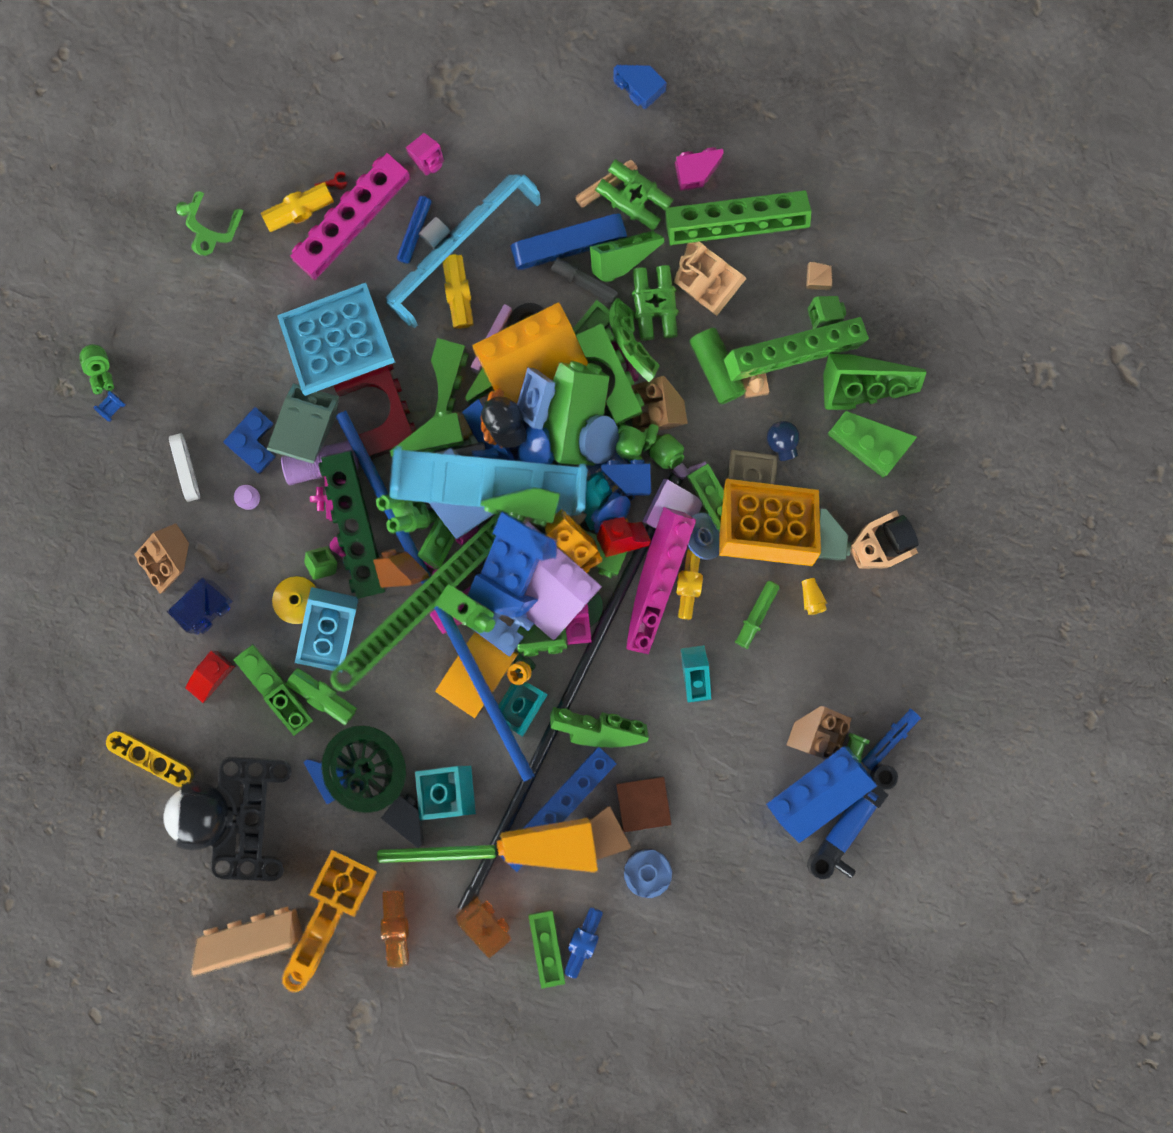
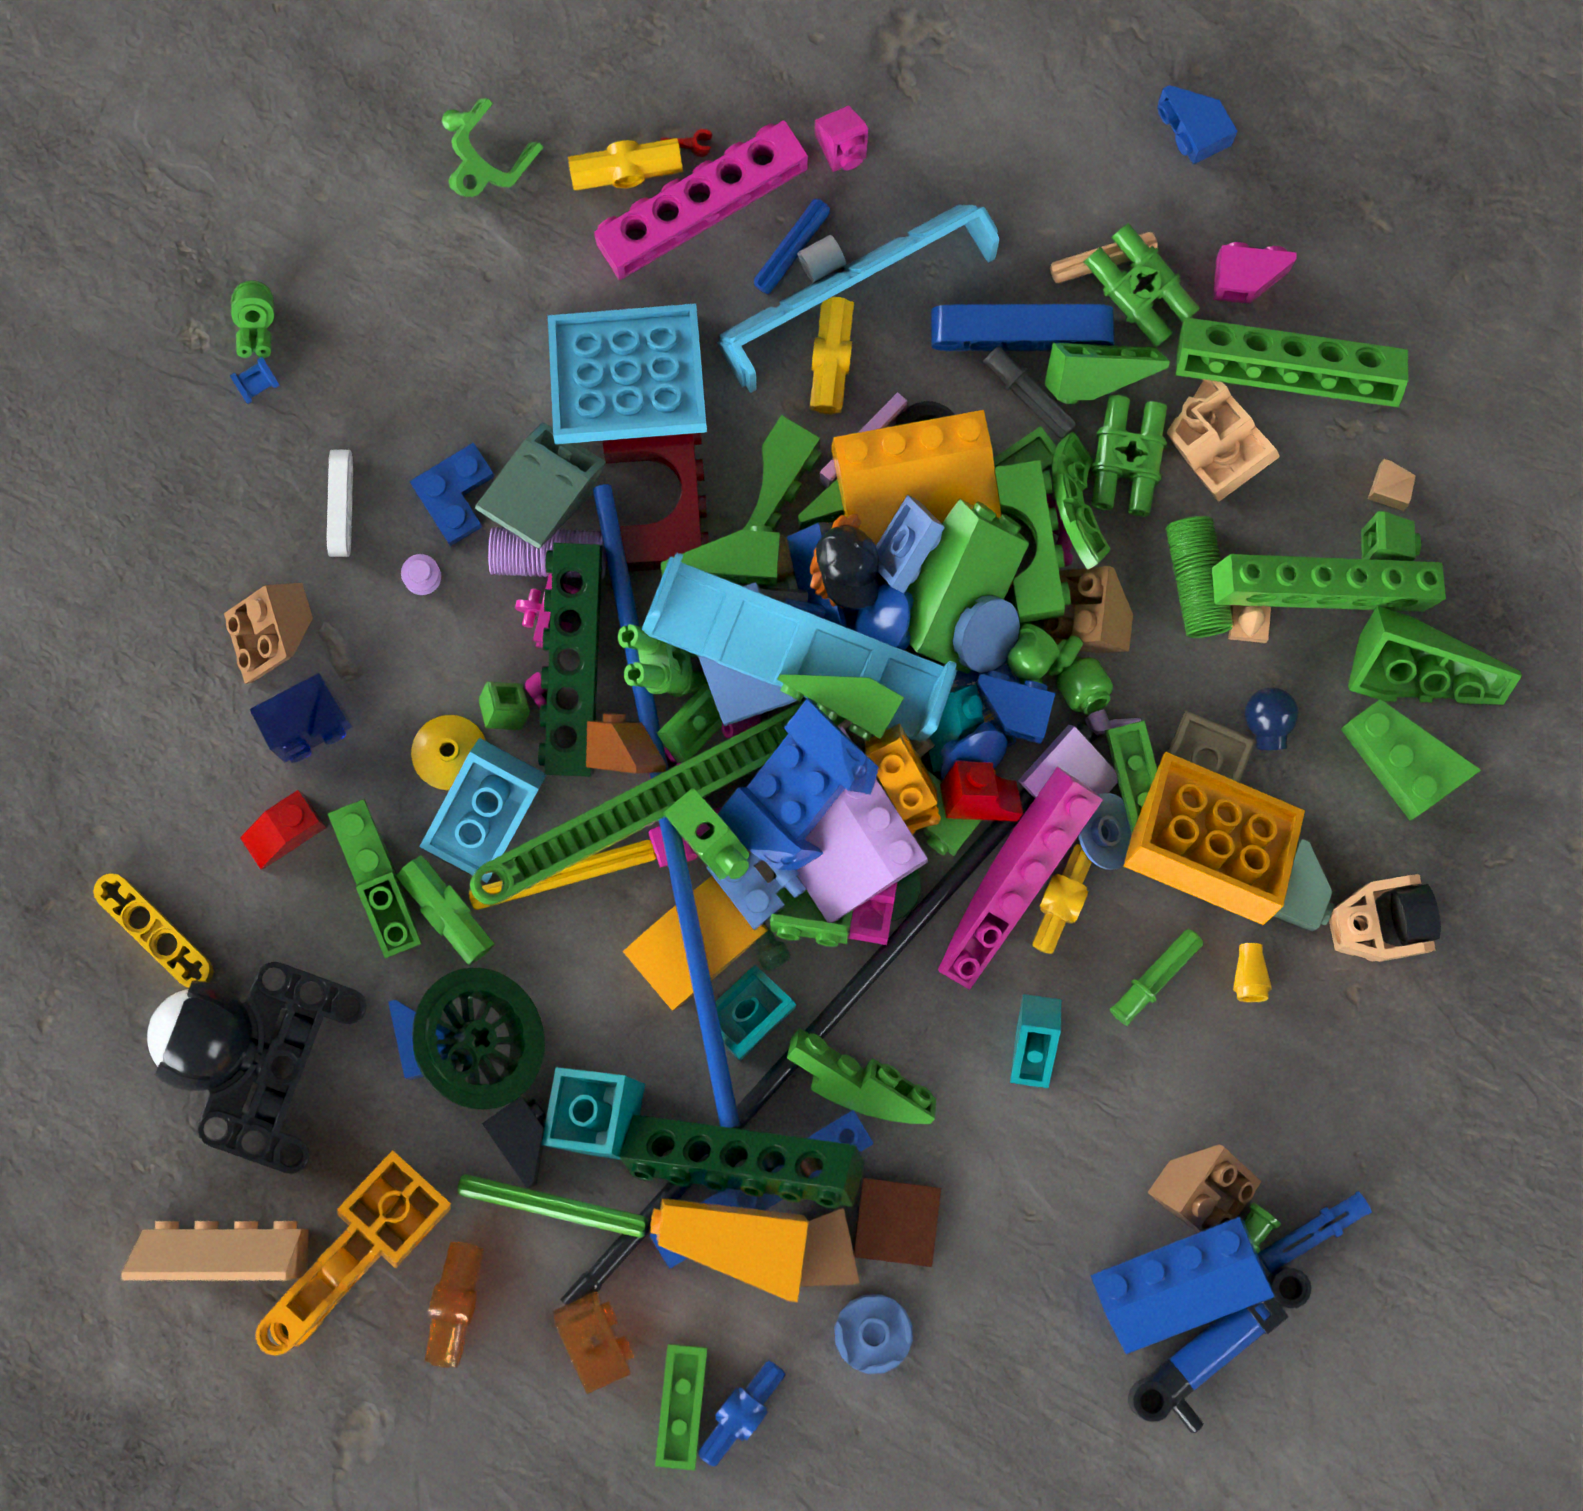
camera: 15 degrees right, 5 degrees down
light orange bush [507,661,532,685] -> none
none -> yellow axle [469,840,656,910]
none -> dark green brick [620,1114,865,1208]

